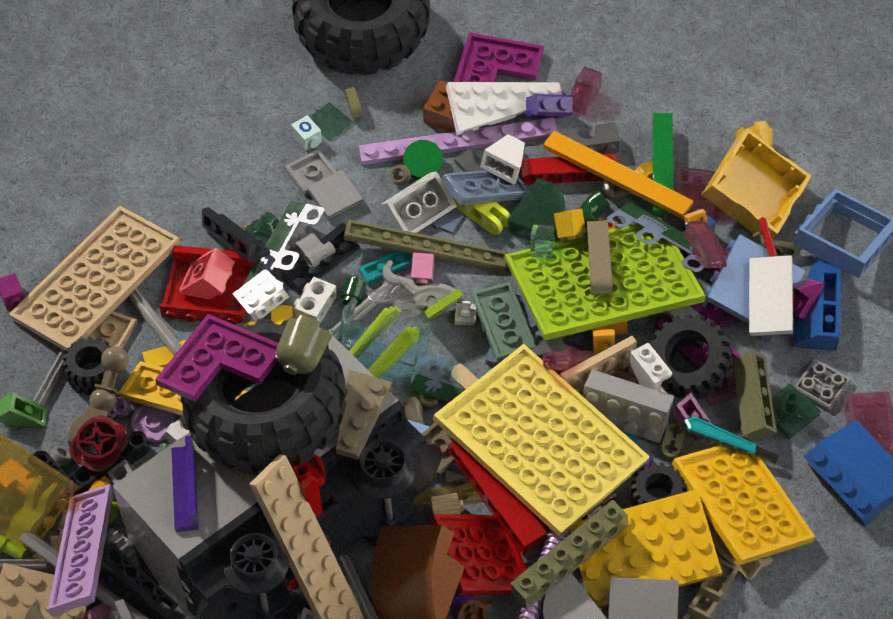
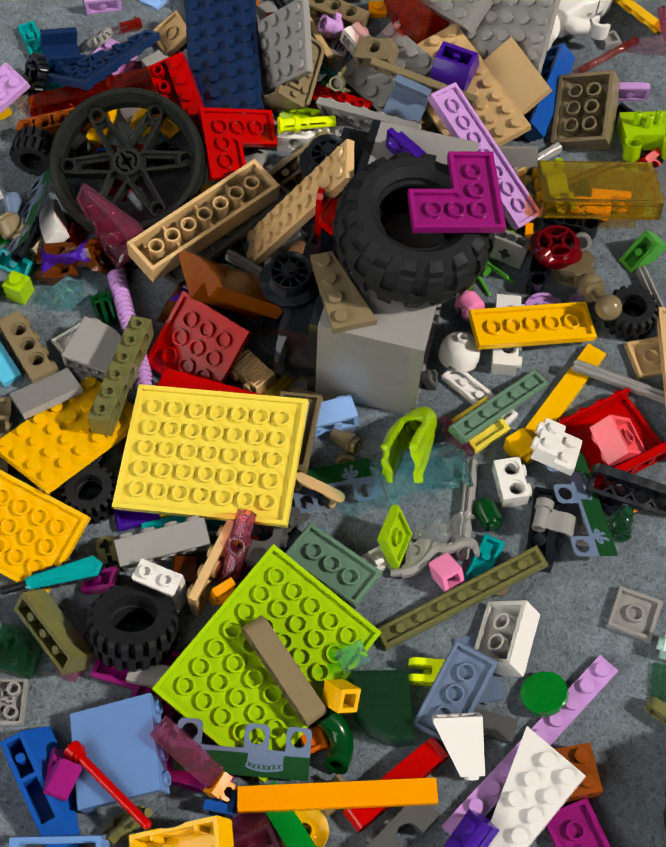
camera: 145 degrees right, 5 degrees up
olive cylinder [275,315,332,375] -> none
light grey tile [307,170,363,220] -> none
dark tan plate [390,165,410,185] -> none
white tile [749,255,793,336] -> none

